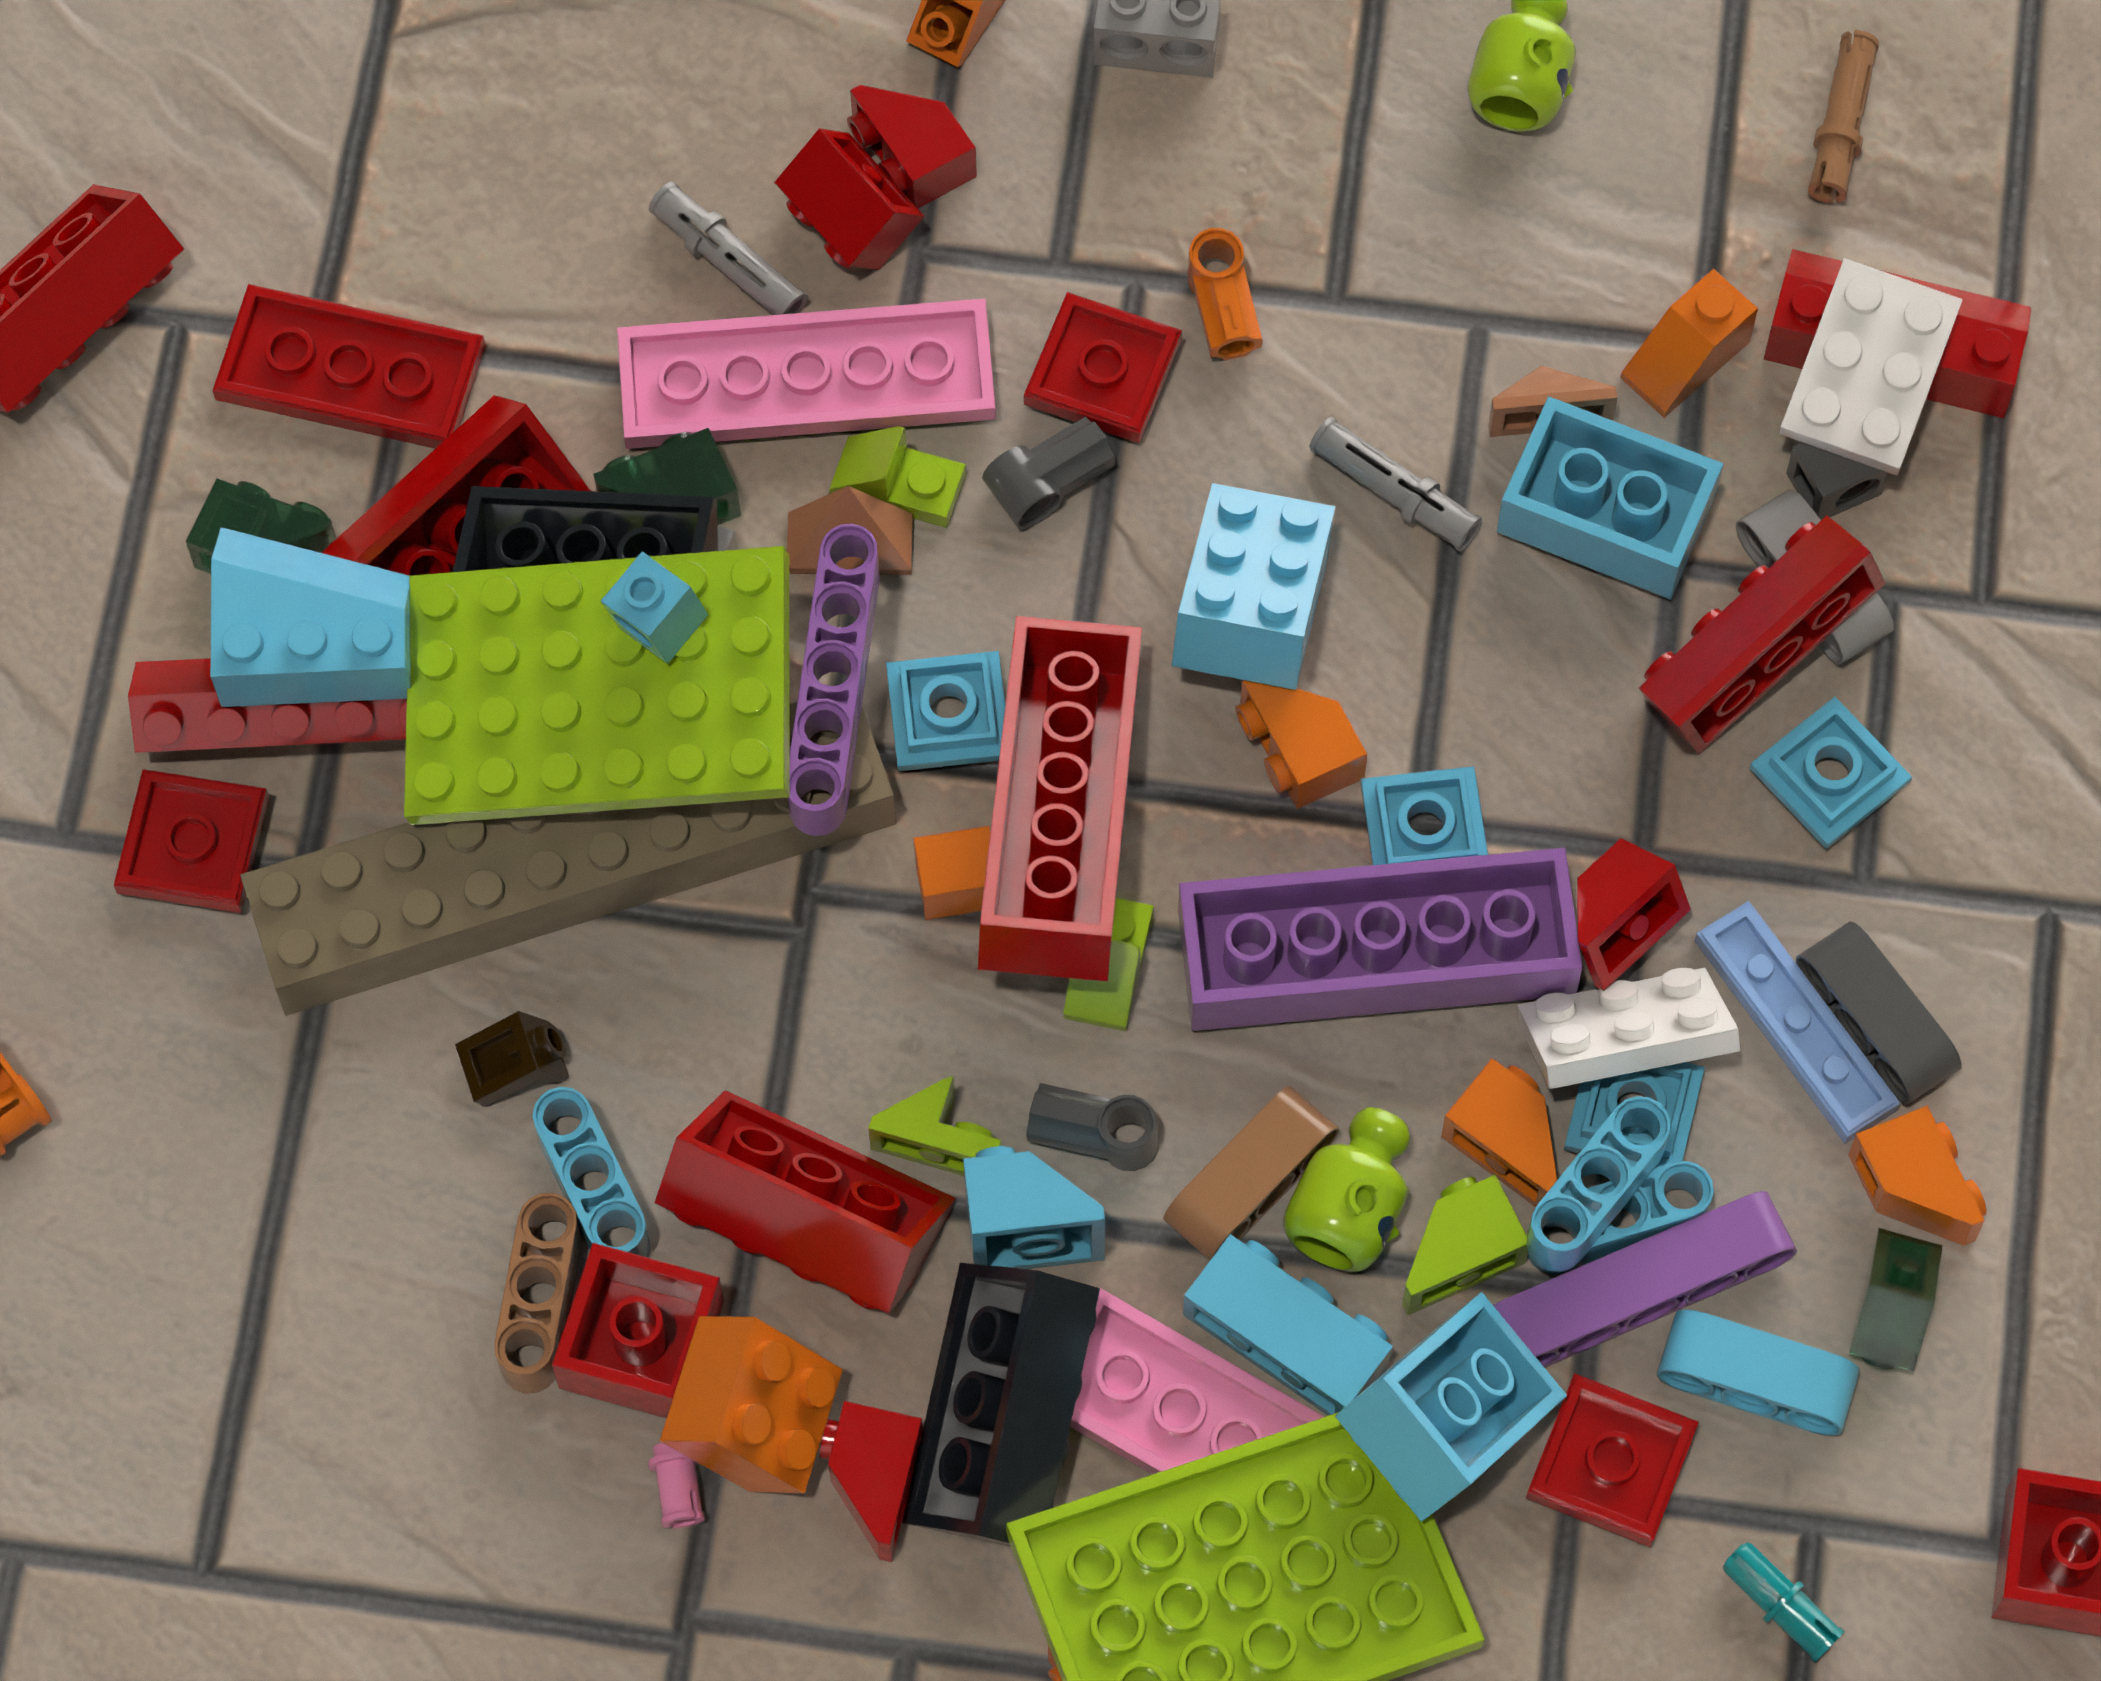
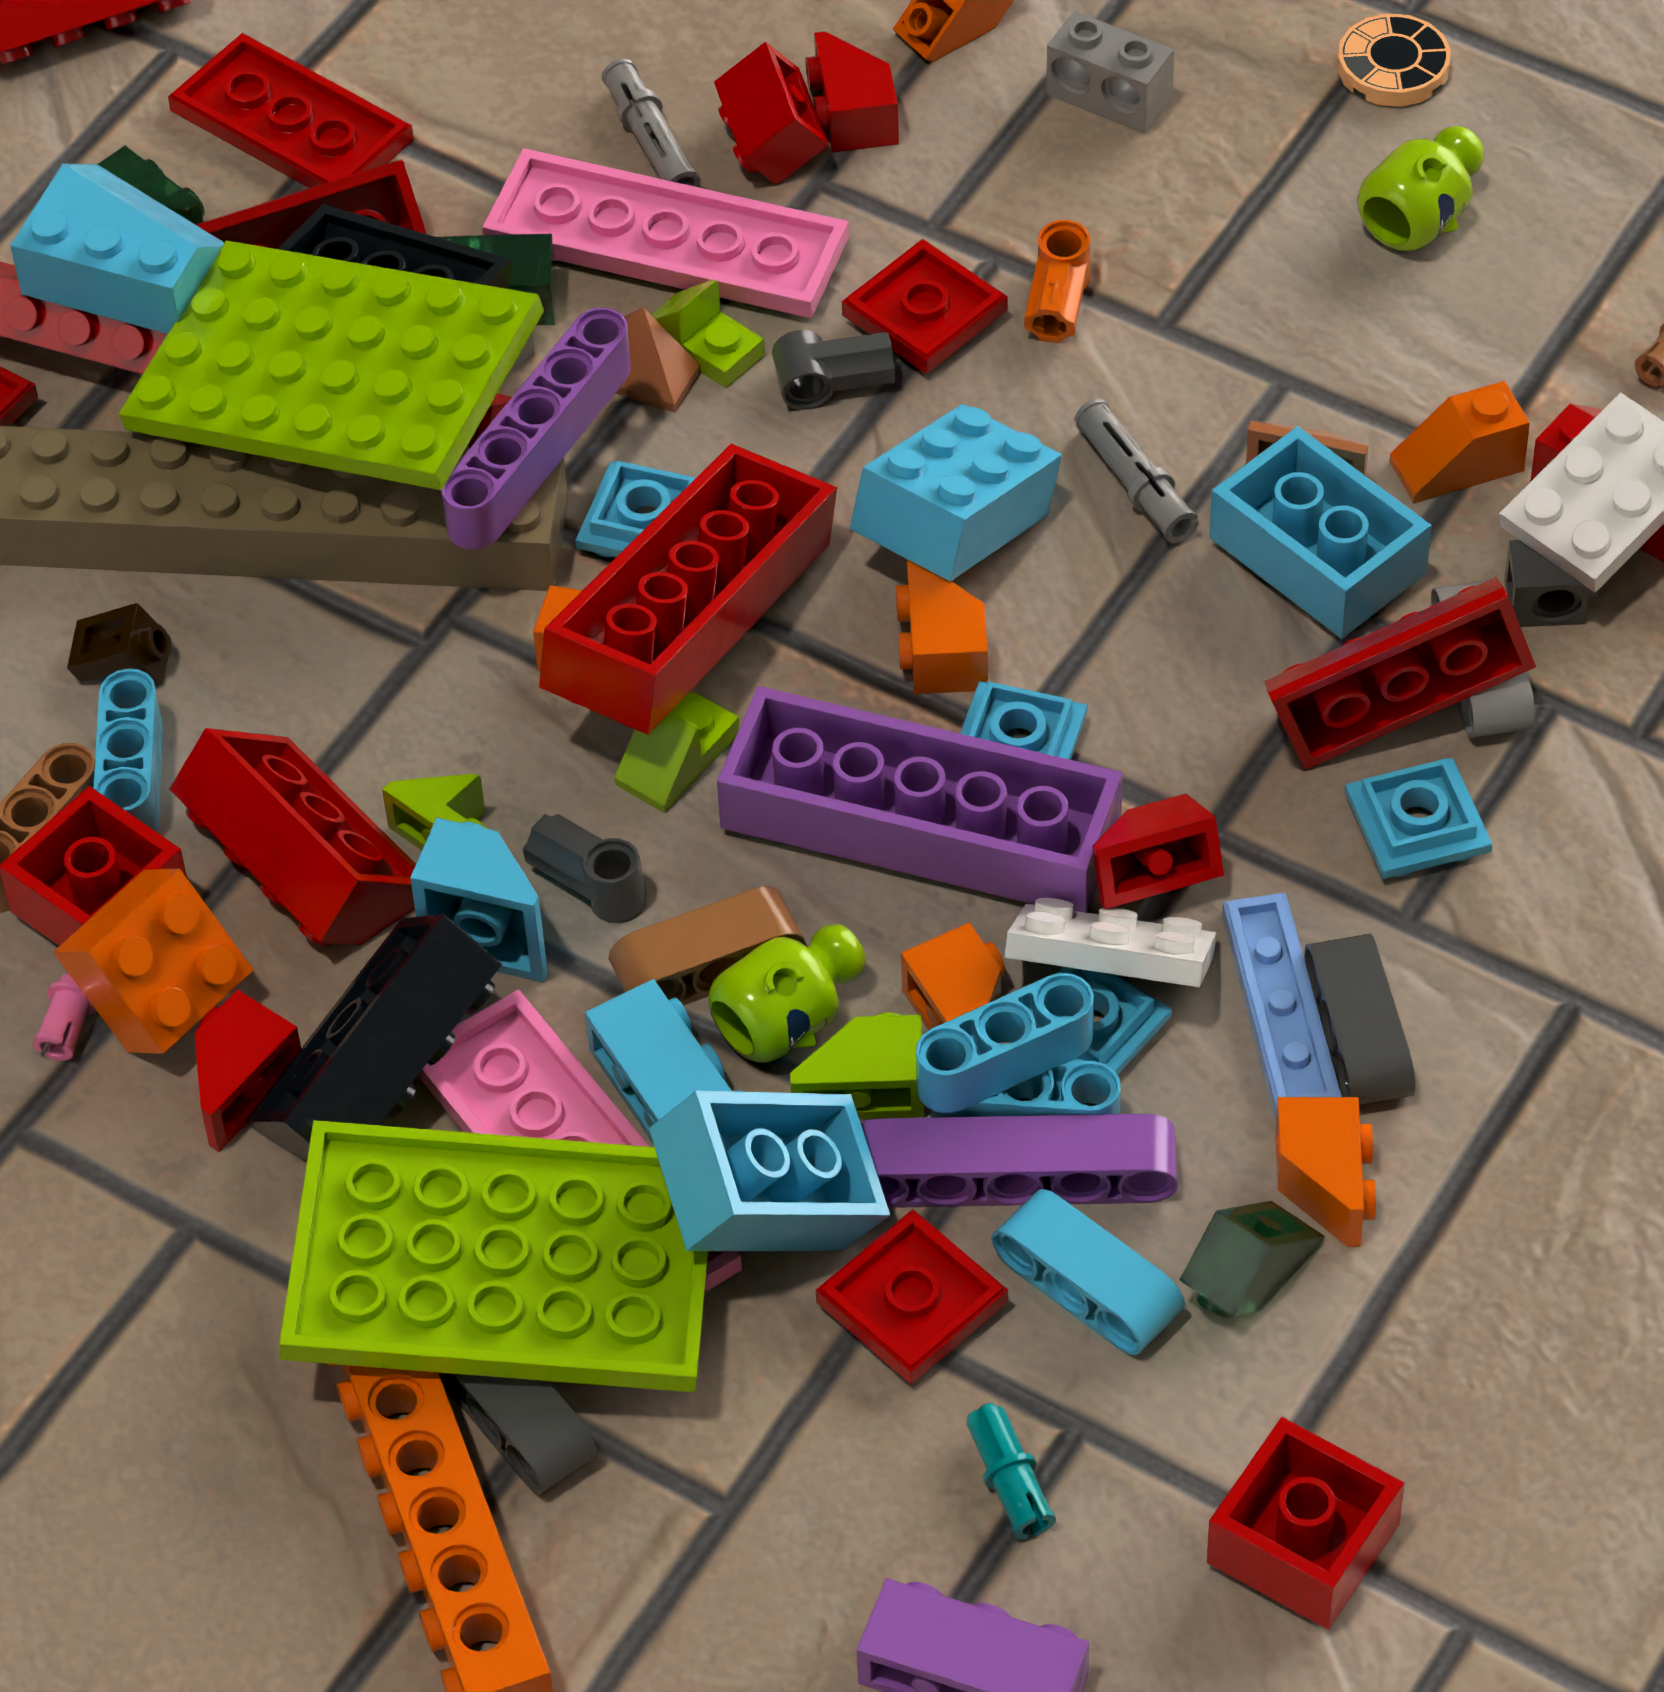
camera: 25 degrees right, 15 degrees down
medium azure brick [601,552,709,664] -> none

